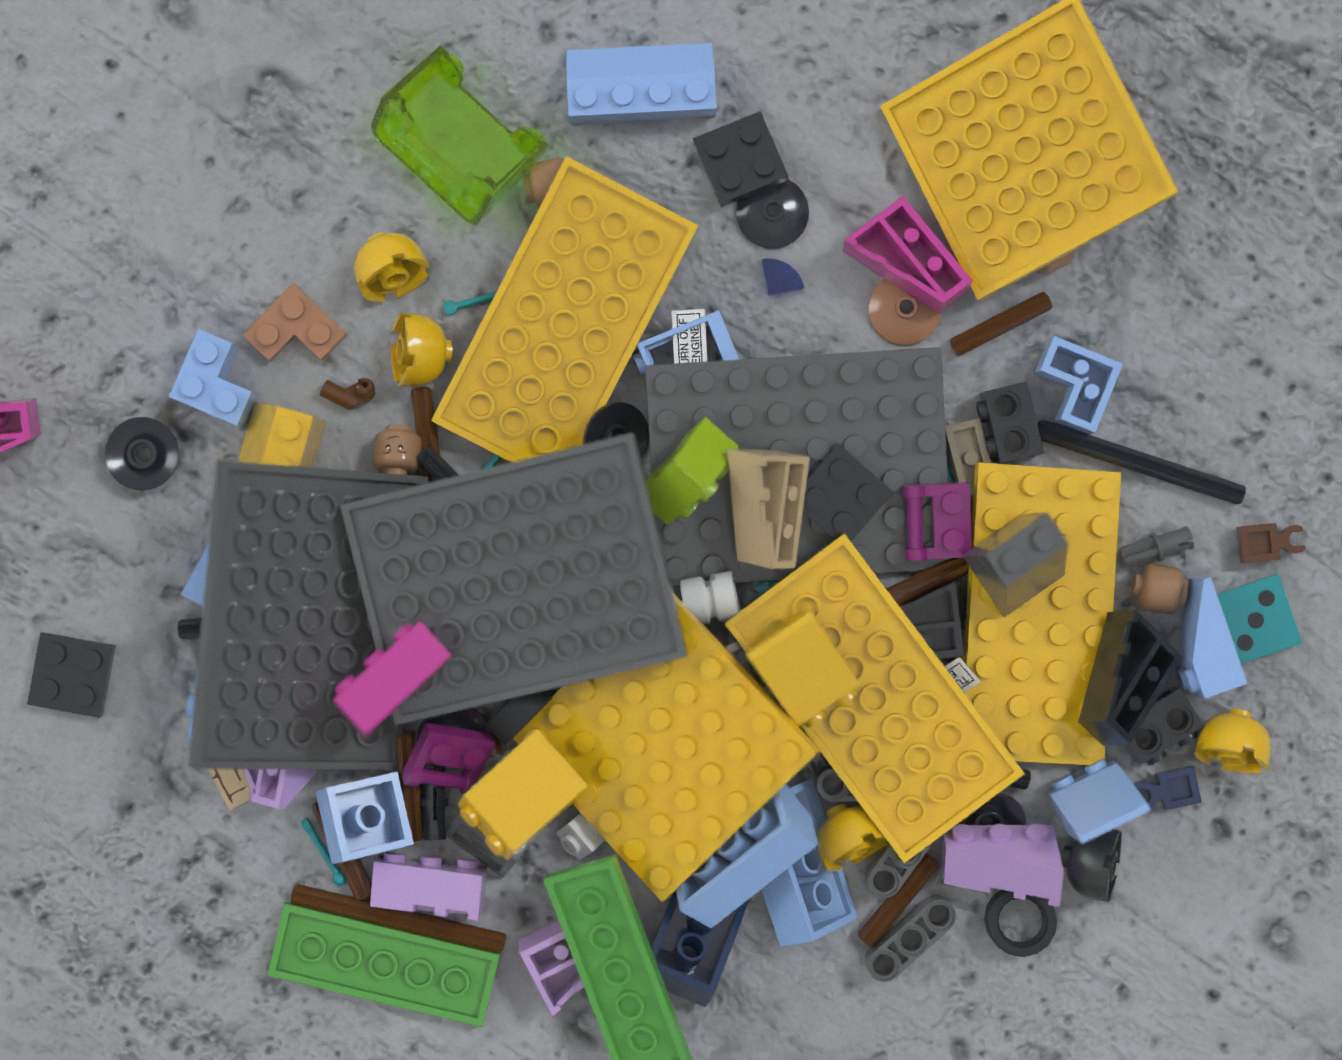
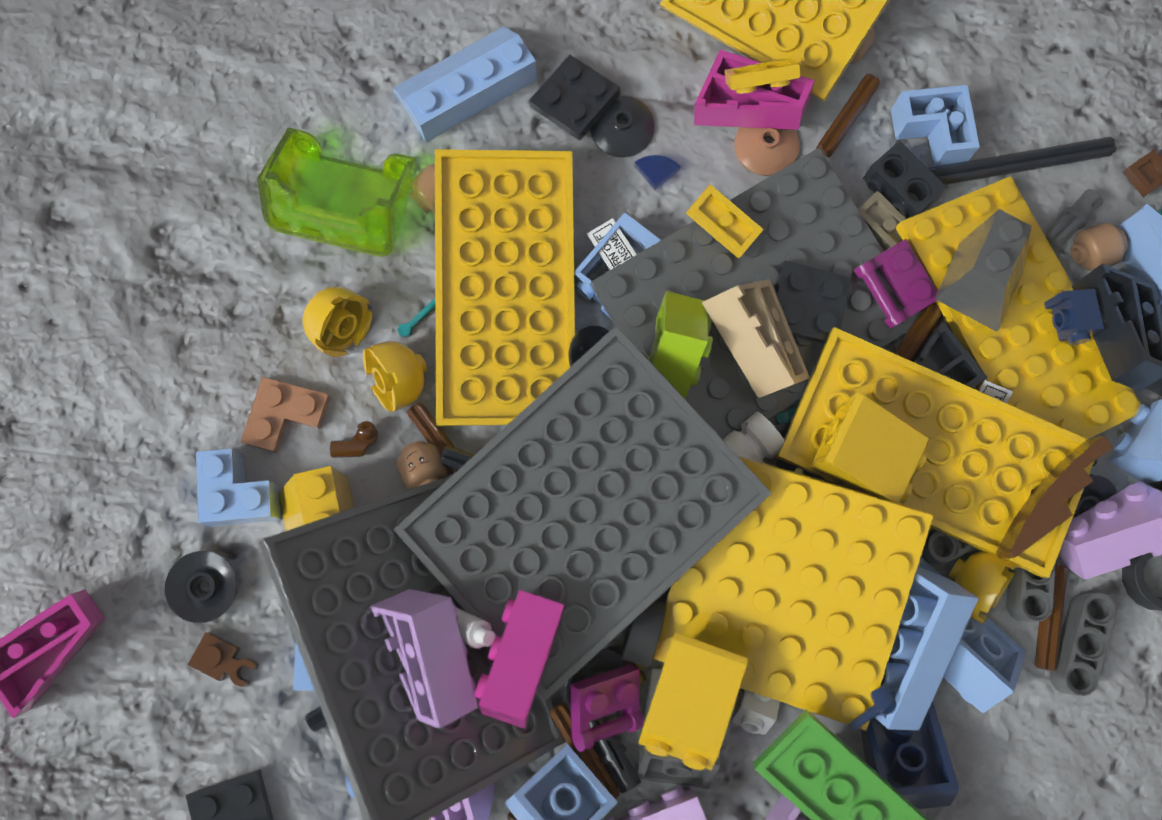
camera: 30 degrees left, 10 degrees down
none -> reddish brown plate [188,632,259,687]
none -> lavender wedge [371,589,478,729]
none -> white cylinder [456,608,495,648]
none -> yellow plate [685,184,763,259]
none -> yellow plate [725,57,800,93]
none -> dark blue hand [848,686,896,732]
none -> reddish brown slope [996,435,1113,559]
none -> dark blue brick [1044,289,1104,345]

